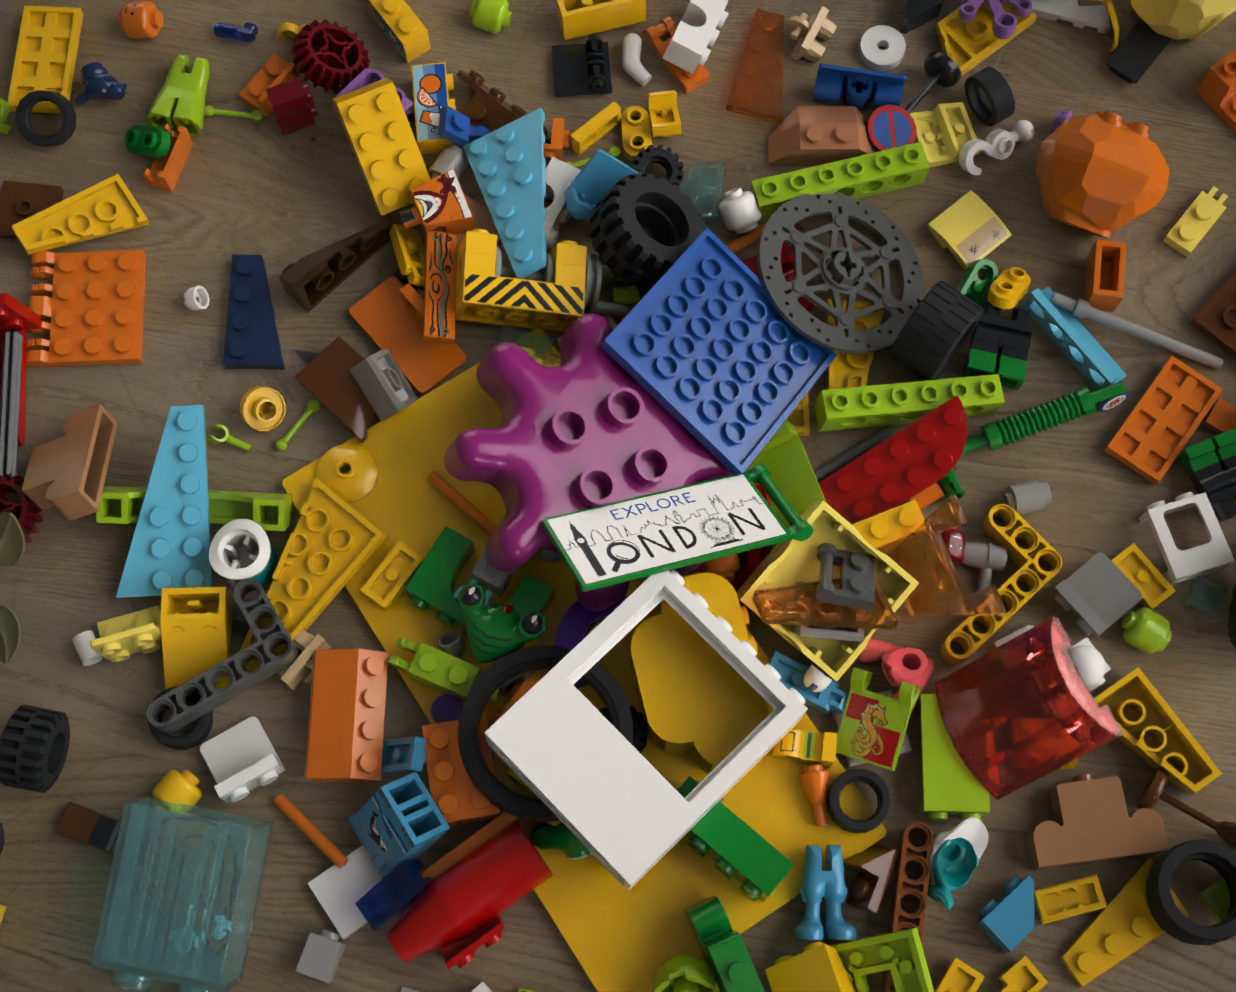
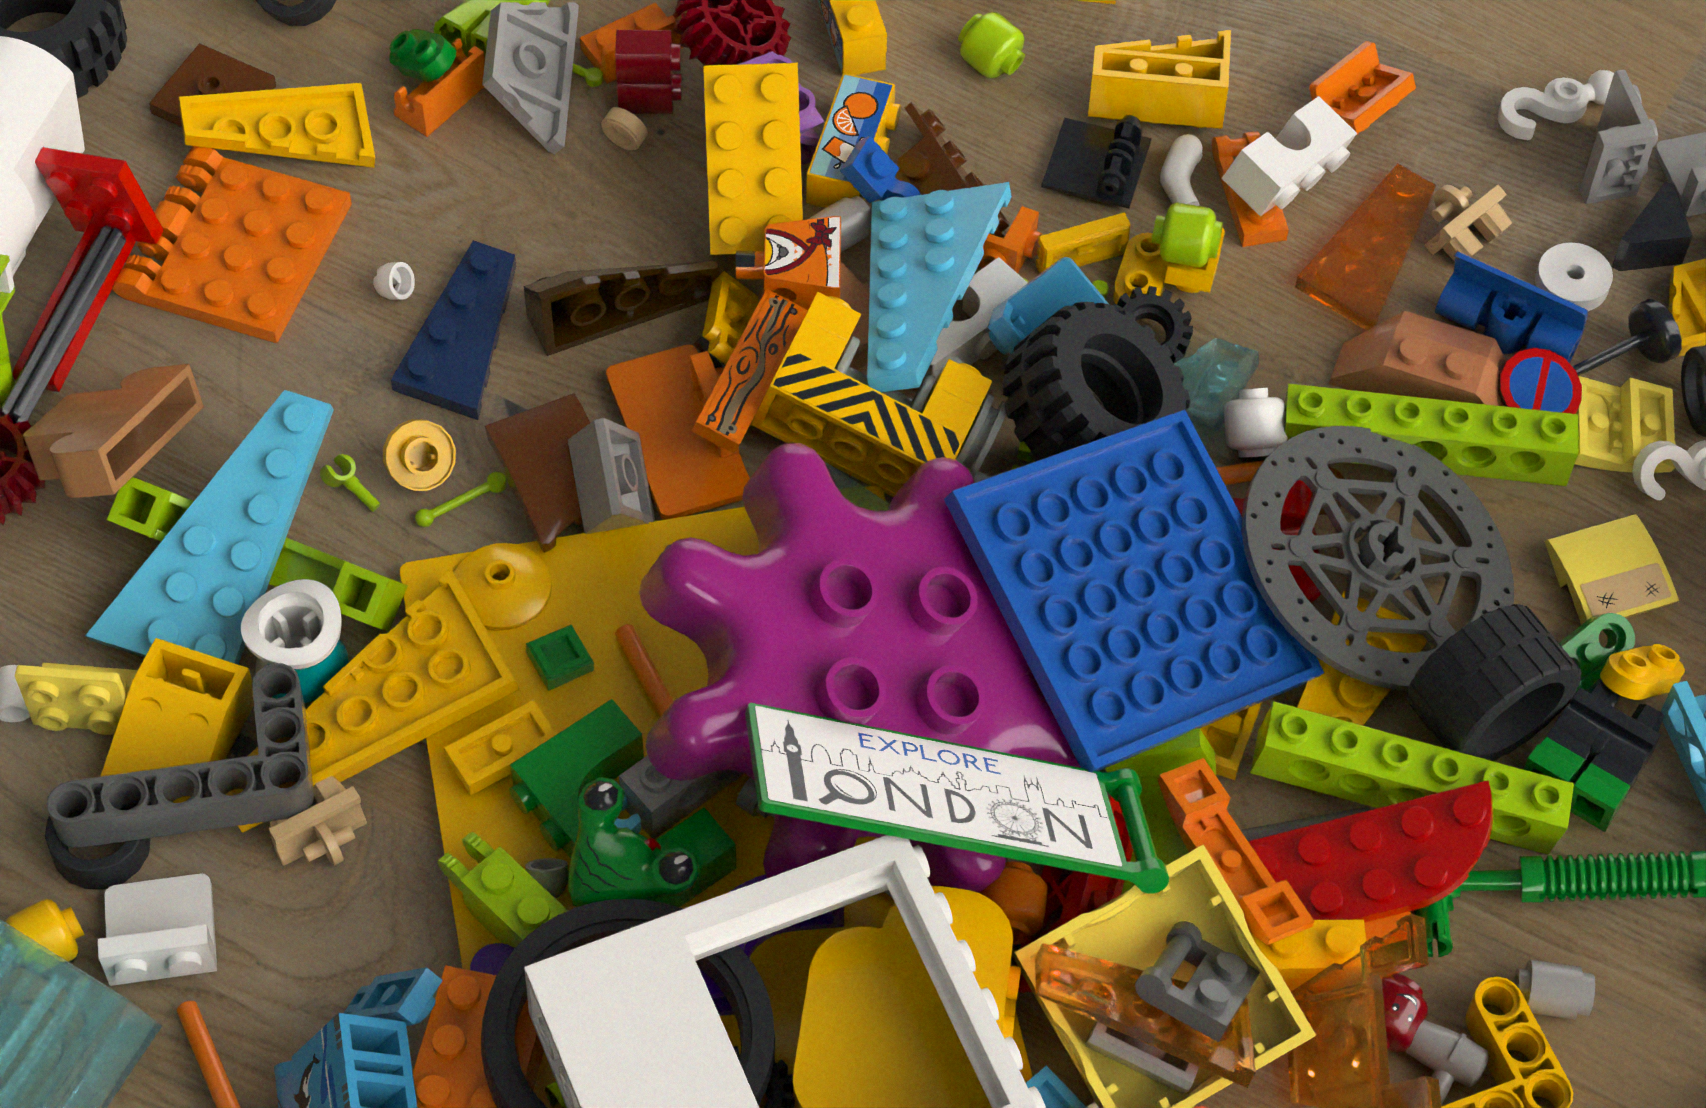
camera: 20 degrees right, 15 degrees down
orange slope [304,648,388,786] -> none
none -> light grey wing [482,2,579,154]
none -> green tile [526,624,594,691]
none -> tan tile [601,107,648,150]
none -> lime head [1152,202,1223,267]
none -> orange slope [1158,758,1314,945]

